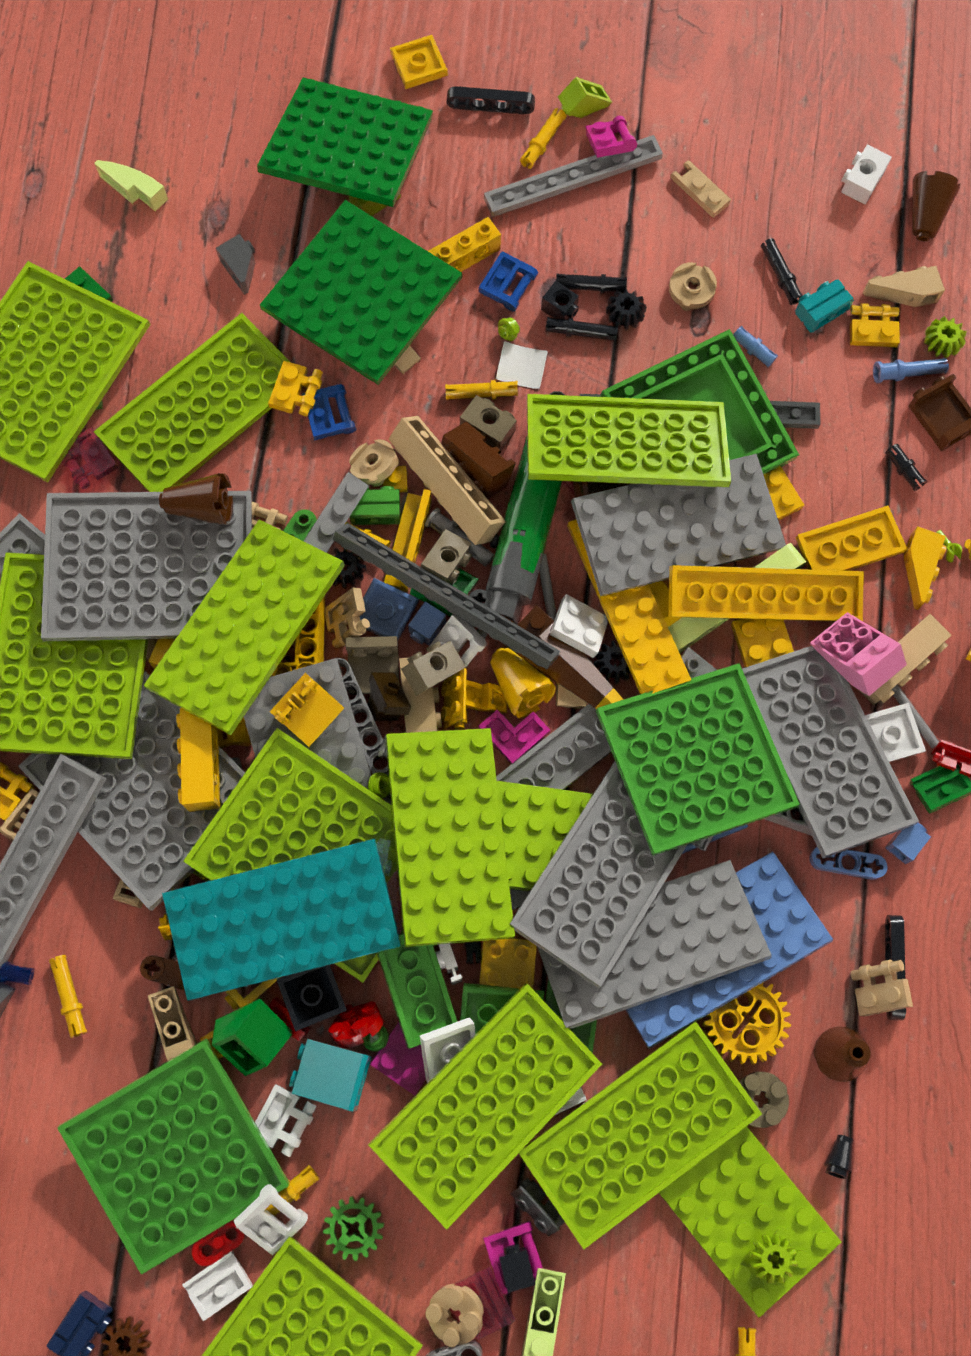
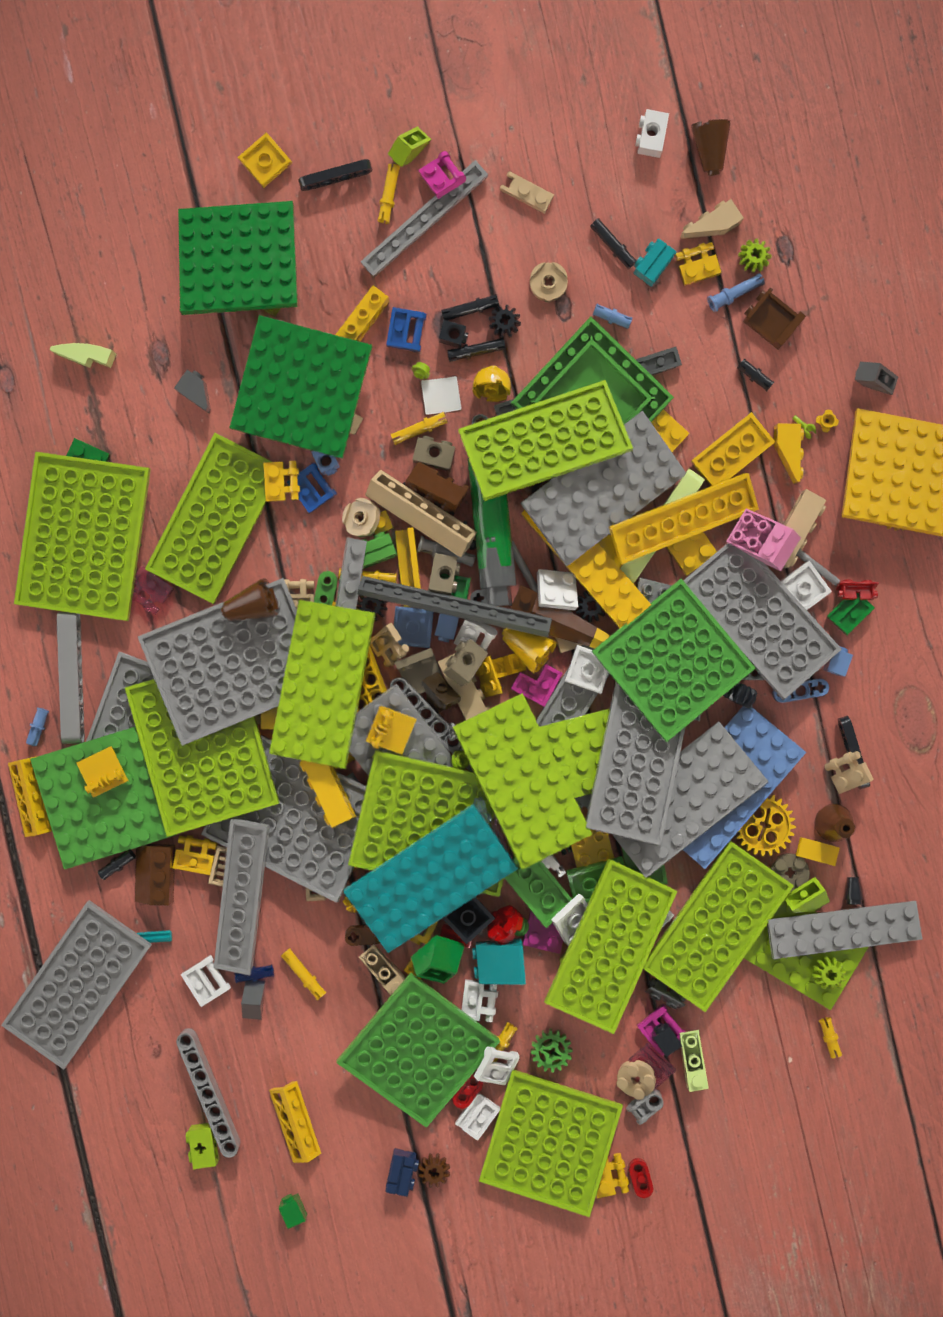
camera: 15 degrees left, 15 degrees up
none -> medium blue brick [311,451,340,476]
none -> yellow cylinder [472,366,511,402]
none -> white plate [565,645,608,694]
none -> black gear [723,682,758,708]
none -> light grey plate [767,901,922,959]
none -> lime slope [784,877,830,913]
none -> yellow slope [796,837,840,866]

